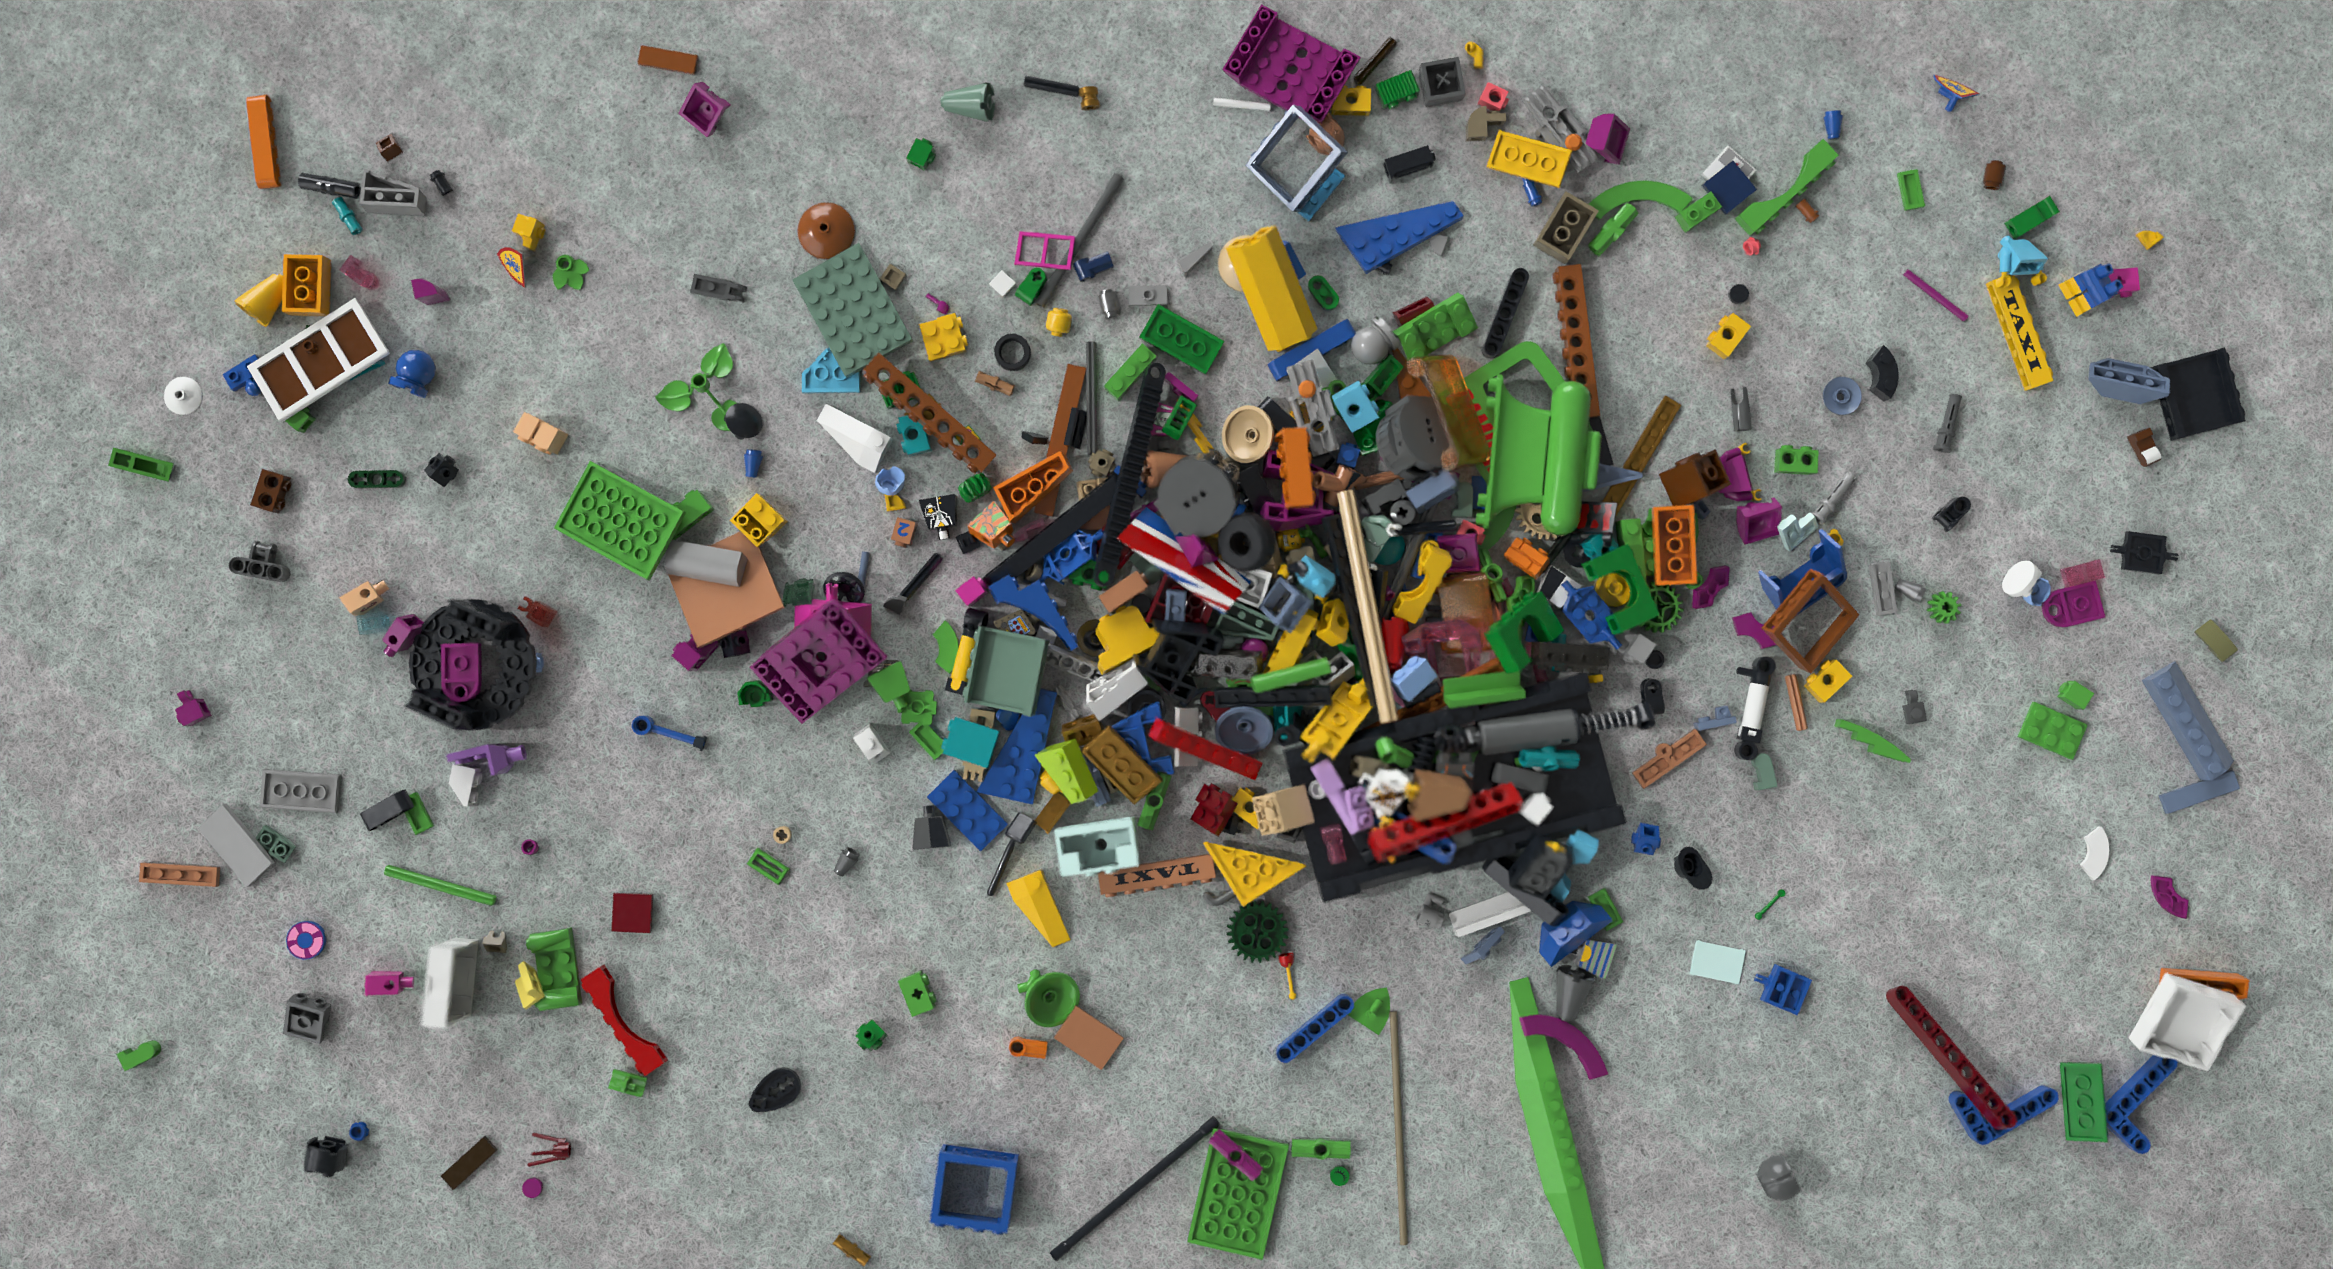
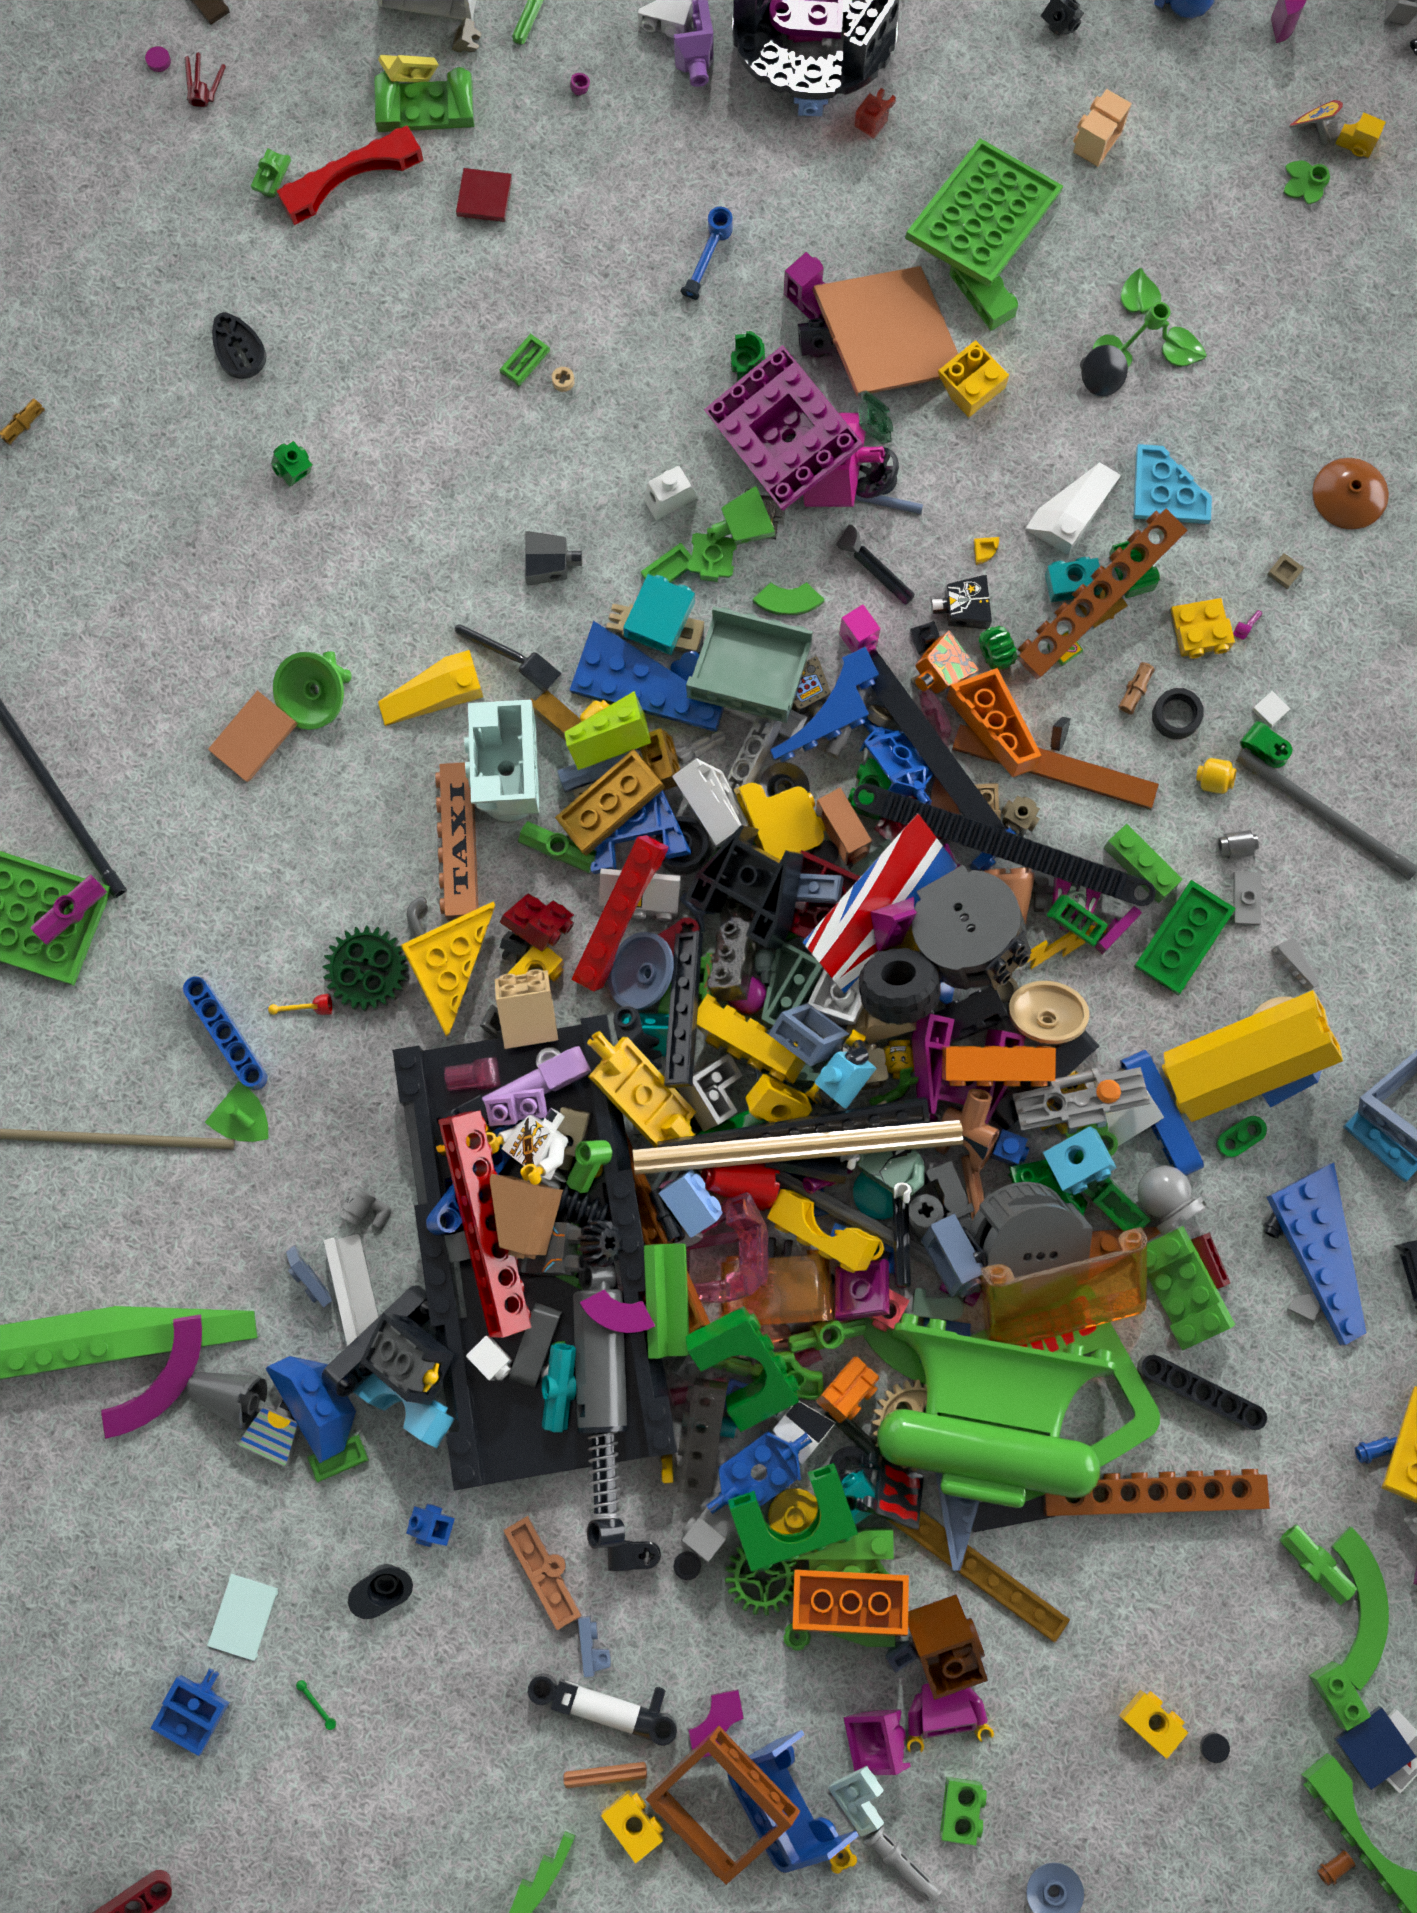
camera: 95 degrees right, 10 degrees down
light grey brick [665,540,748,587] -> none
dark grey hinge [690,274,747,303] -> none
blue cone [744,449,763,478] -> none
sand green plate [792,243,913,378] -> none
dark grey cone [834,847,859,877] -> none
light blue hair [875,466,905,495] -> none
nougat brick [891,517,918,548] -> none
bright green brick [898,970,937,1017] -> none
blue plate [927,770,1008,852] -> none
blue window [930,1144,1019,1235] -> none
piece [945,607,989,695] -> none
orange piece [1009,1036,1048,1059] -> none
dark pink window [1014,231,1076,270] -> none
black tile [1064,407,1087,449] -> none
dark blue piece [1073,251,1114,282] -> none
dark grey axle [1086,341,1098,455] -> none
bright green brick [1251,657,1331,693] -> none
bright green piece [1291,1138,1351,1160] -> none
green tile [1330,1165,1349,1186] -> none
dark tan brick [1533,191,1599,264] -> none
magenta tile [1692,565,1730,609] -> none
dark grey piece [1730,386,1752,432] -> none
coral plate [1743,237,1761,256] -> none
sand green leg [1751,753,1778,790] -> none
none -> magenta tile [579,1289,655,1333]

